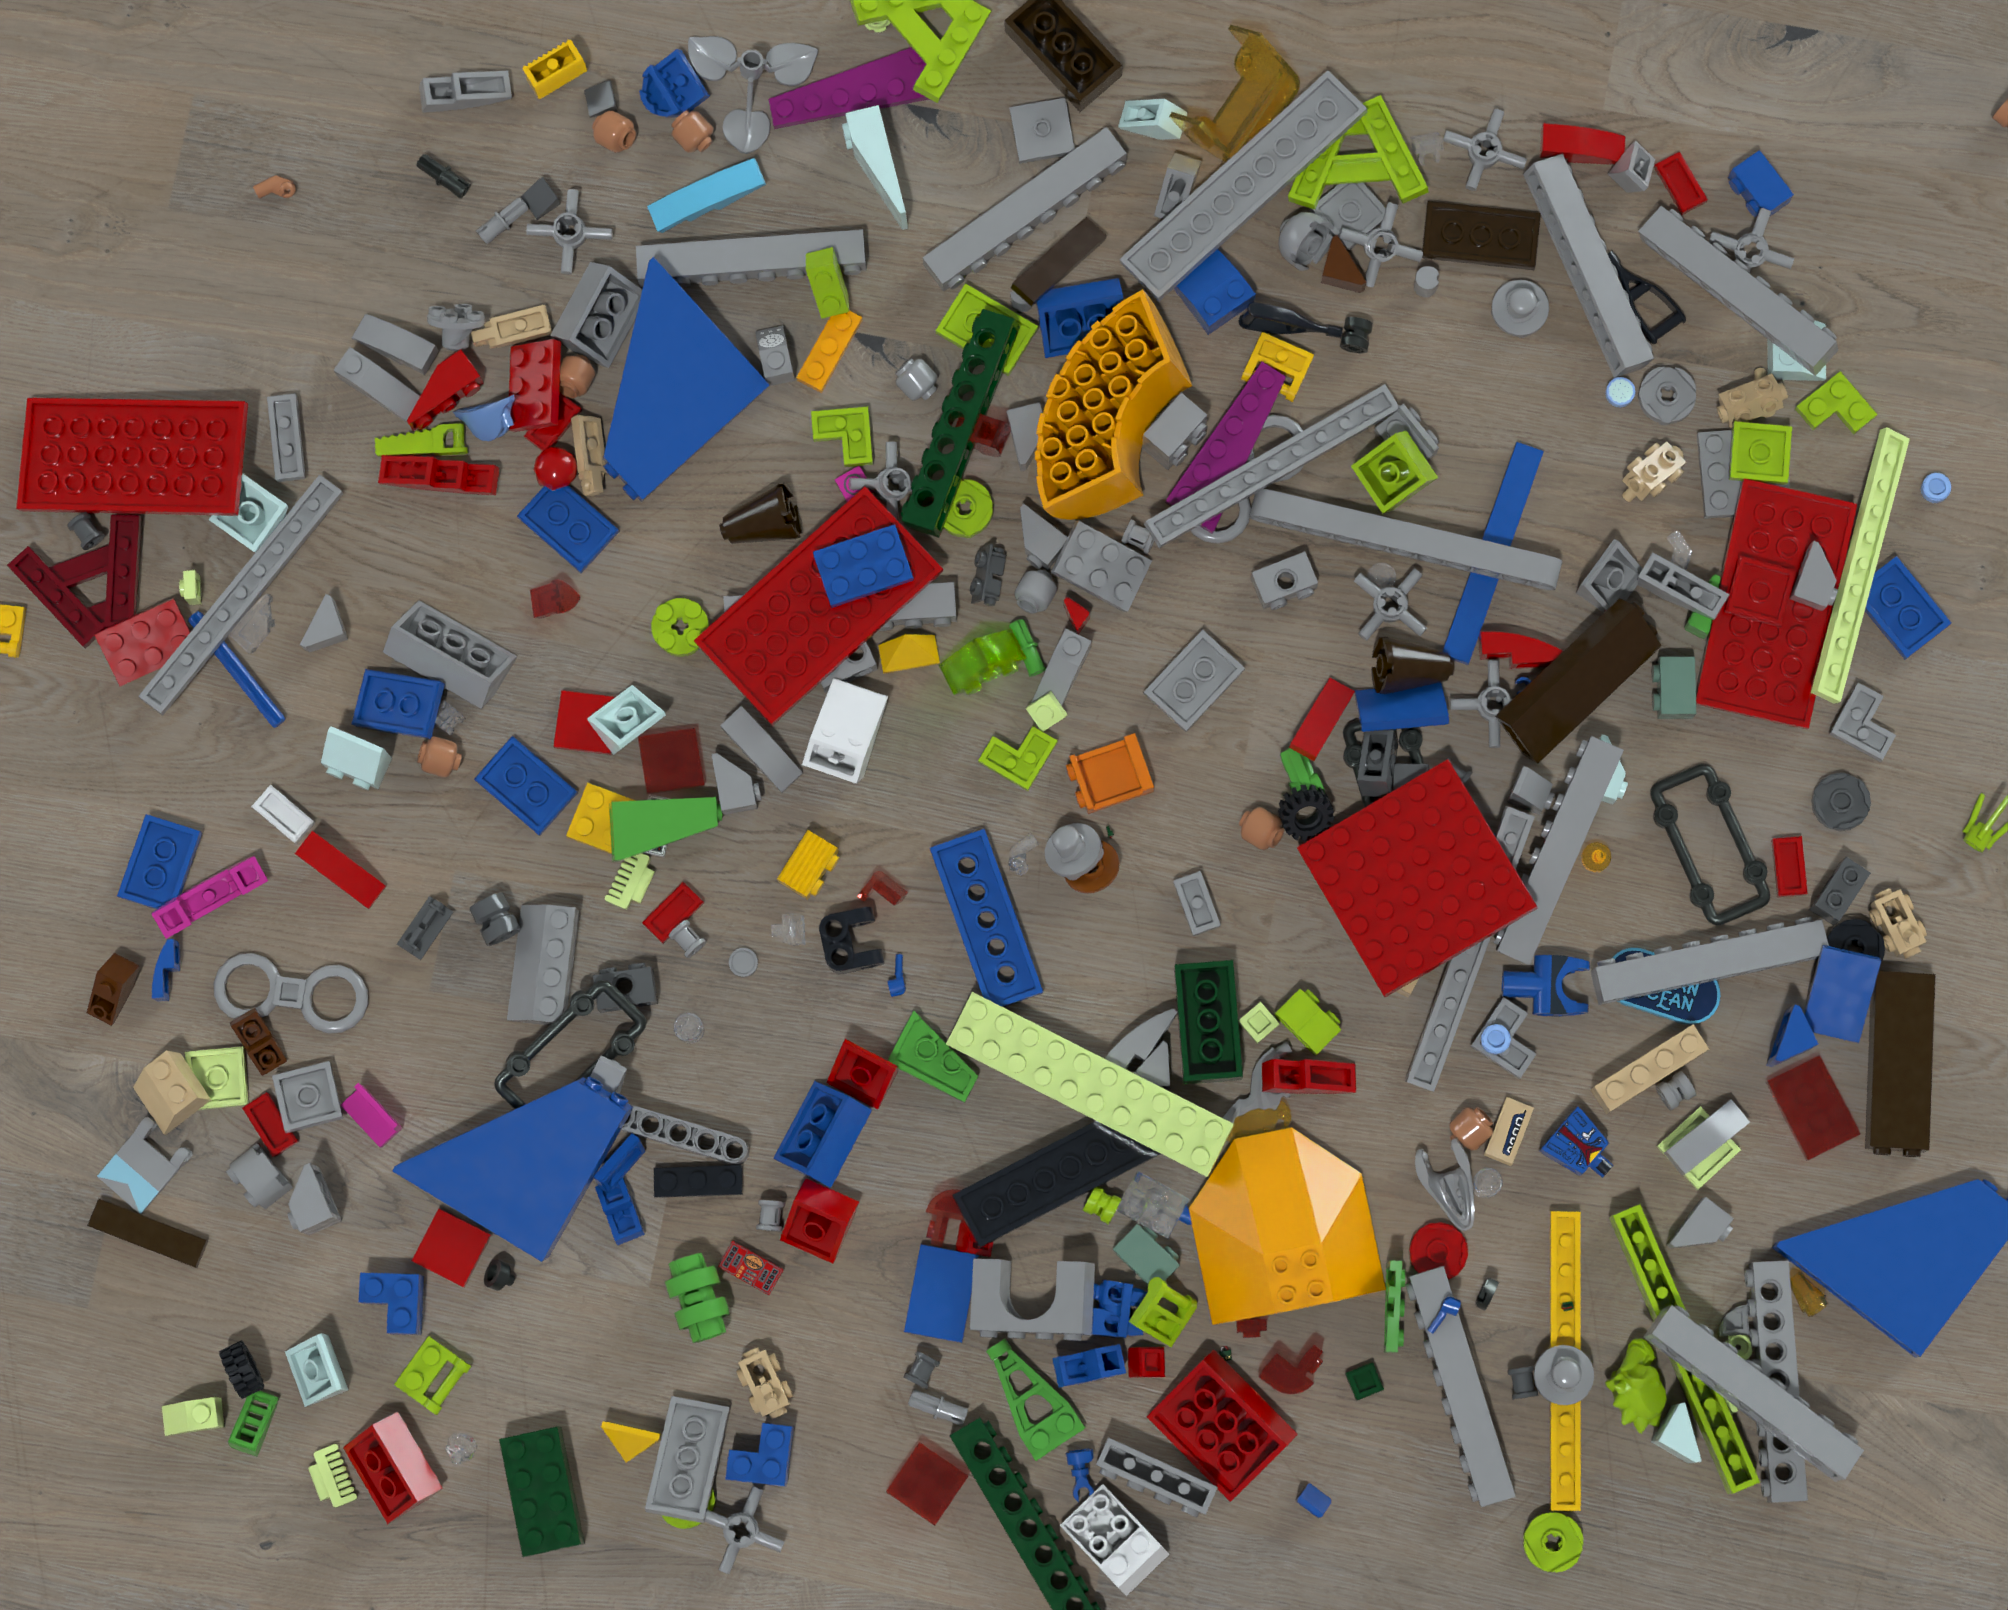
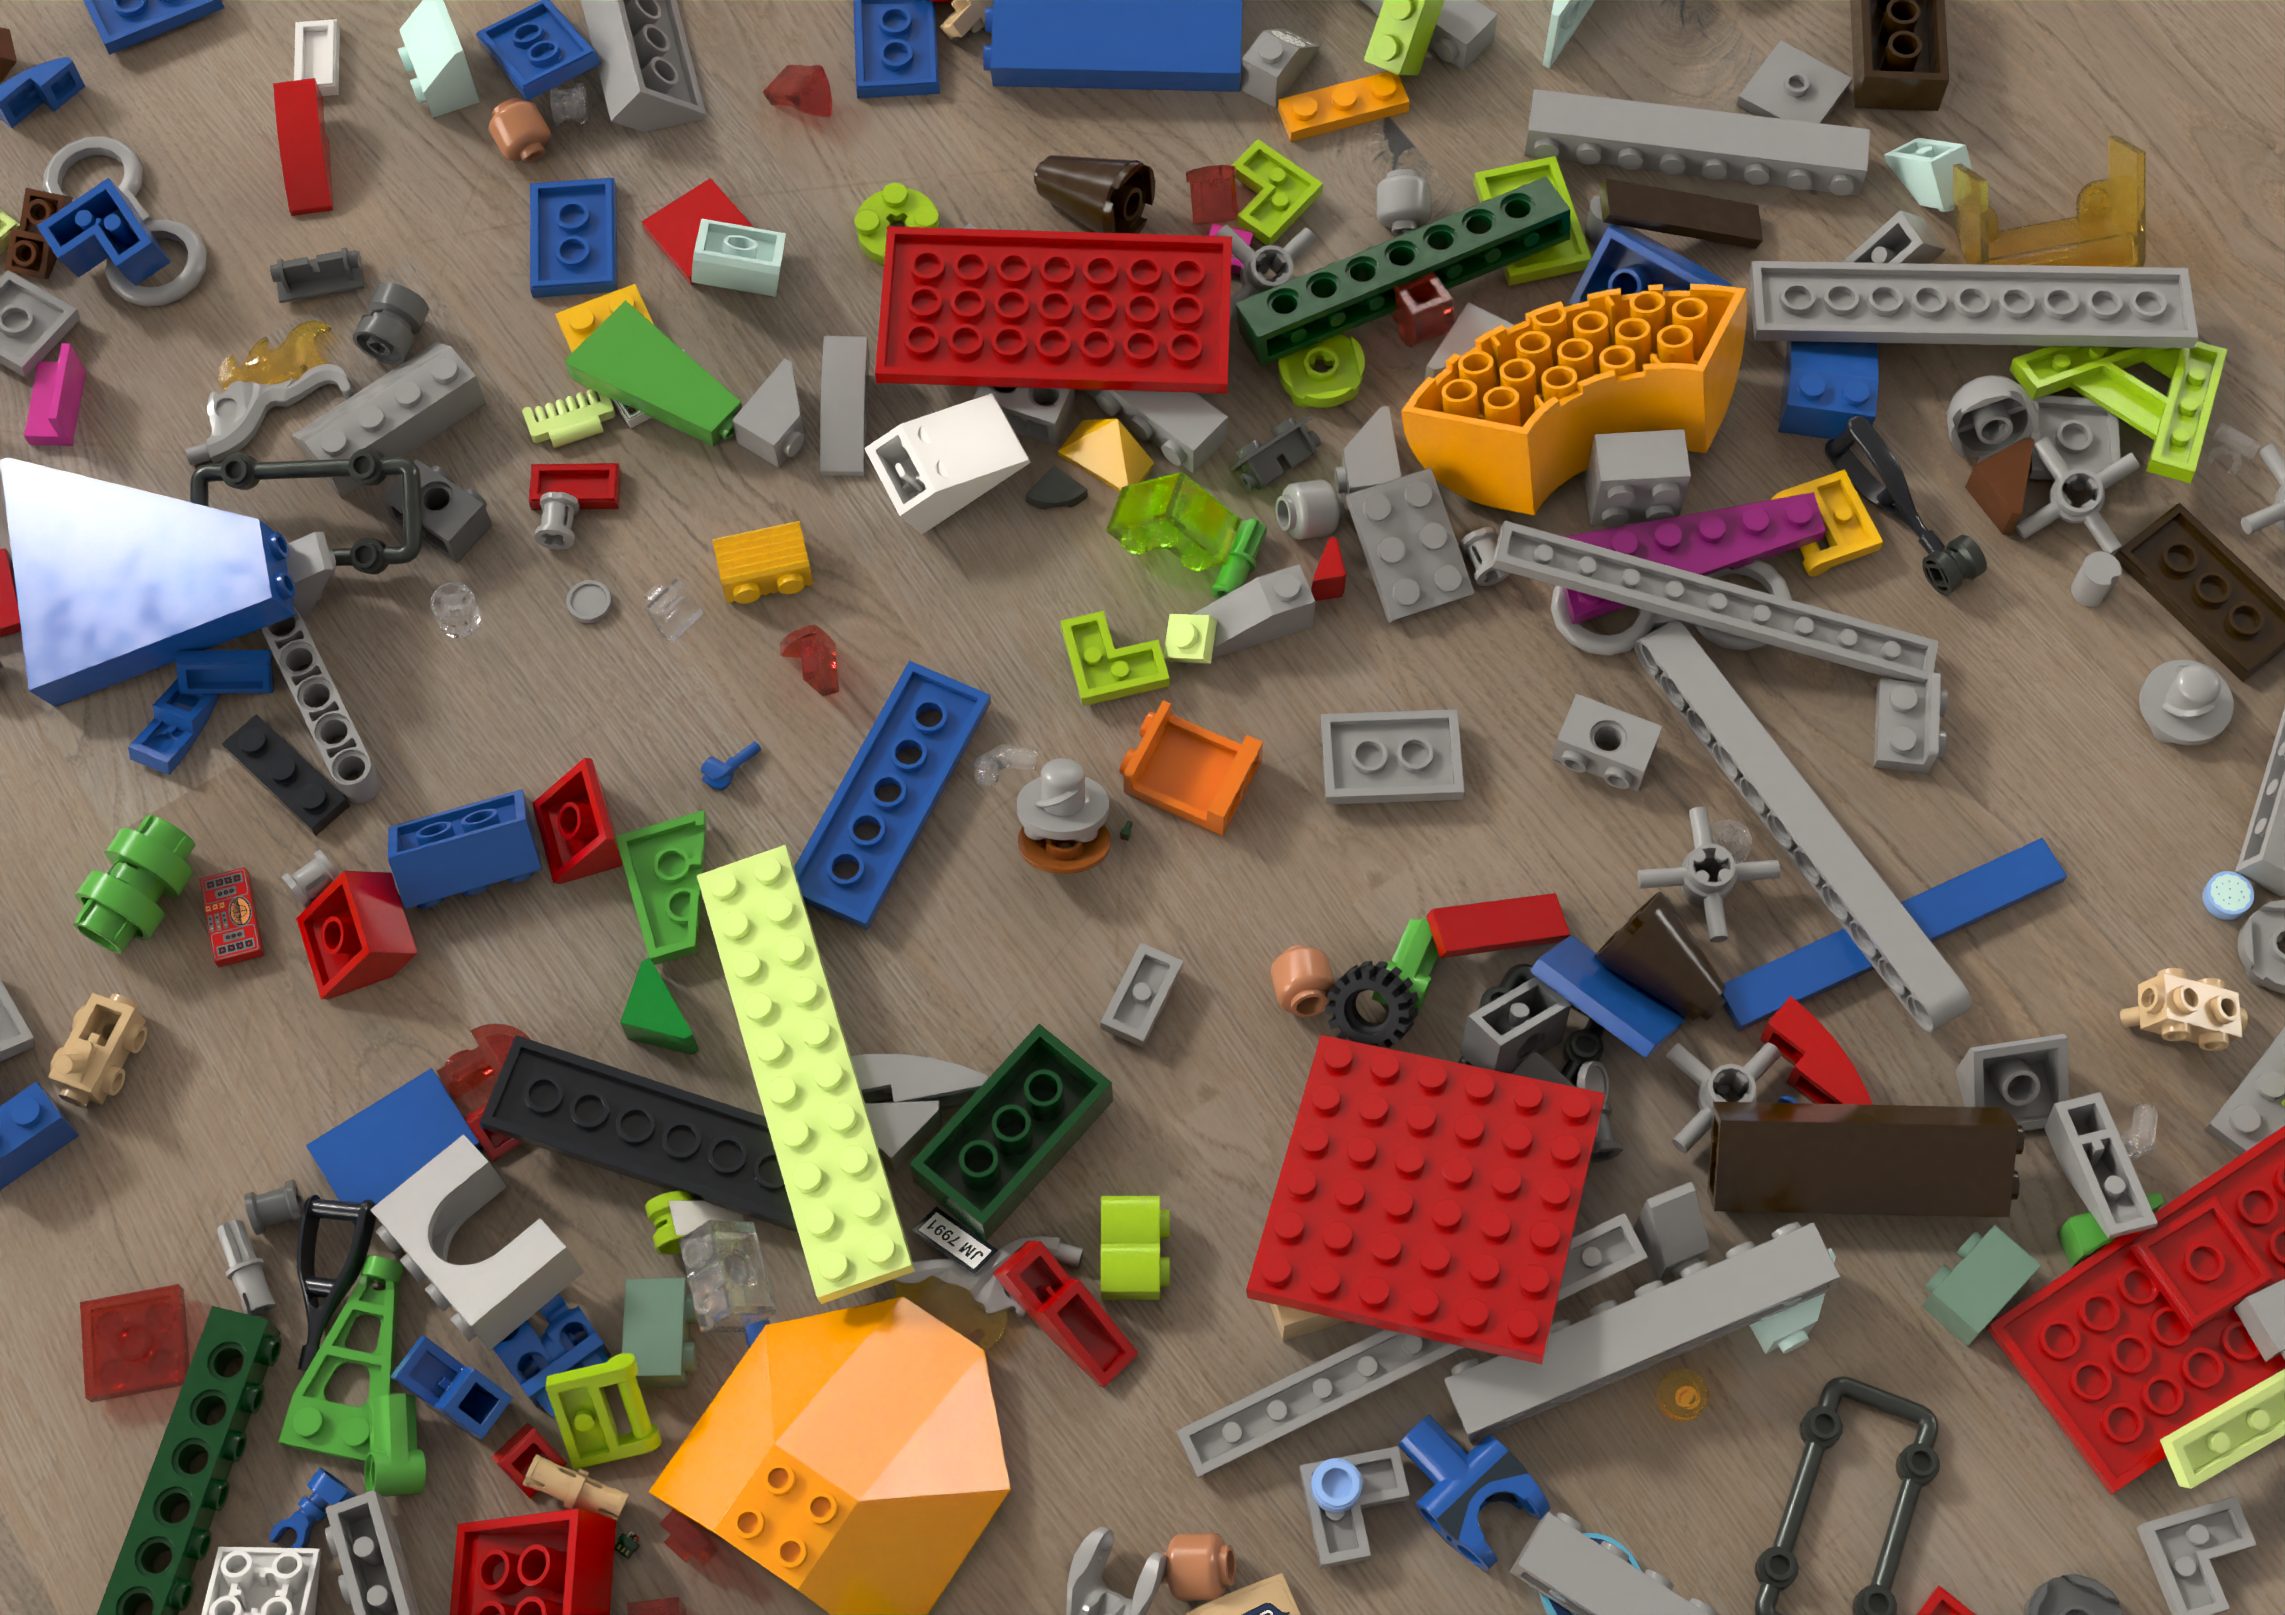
camera: 40 degrees right, 15 degrees down
dark pink slope [151,855,268,939] -> none
clear red plate [638,728,704,795] -> none
blue plate [813,524,914,608] -> none
black piece [819,907,885,974] -> none
yellowish green plate [1238,1002,1279,1044] -> none
lime brick [1351,430,1438,513] -> none
none -> blue brick [37,178,171,286]
none -> light grey piece [185,320,353,465]
none -> black piece [297,1195,376,1372]
none -> bright green piece [364,1393,426,1497]
none -> tan pin [523,1454,629,1523]
none -> green slope [620,957,699,1055]
none -> white sticker [669,1201,747,1235]
none -> sticker [912,1207,999,1275]
none -> pearl dark grey tile [1025,465,1088,510]
none -> clear red tile [1186,165,1238,225]
none -> light grey piece [1577,1061,1609,1103]

